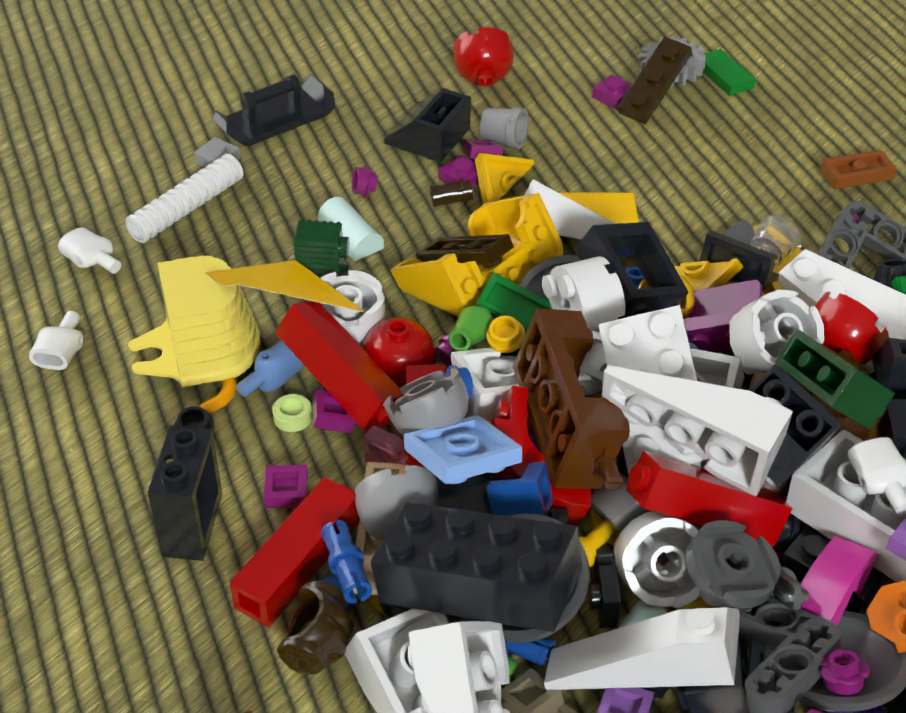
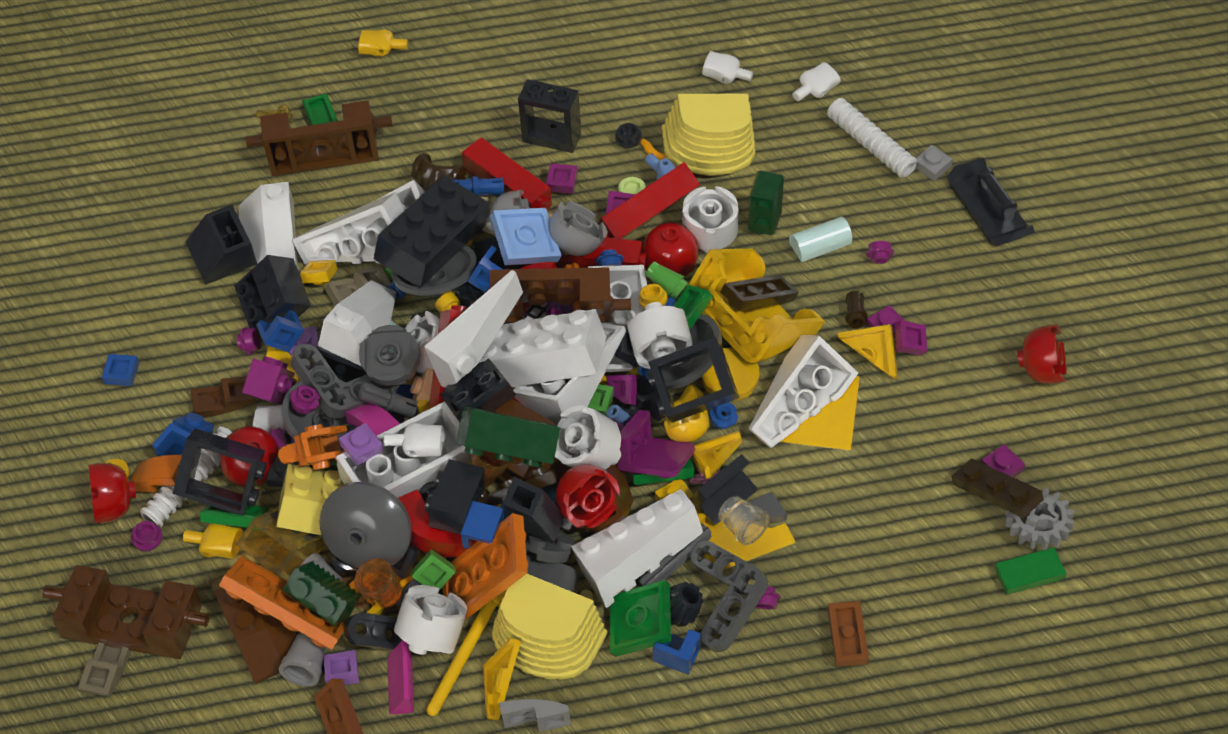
camera: 105 degrees right, 10 degrees up
yellow sticker [205,260,364,312] -> none
black slope [384,88,471,162] -> none
light grey piece [480,107,529,150] -> none

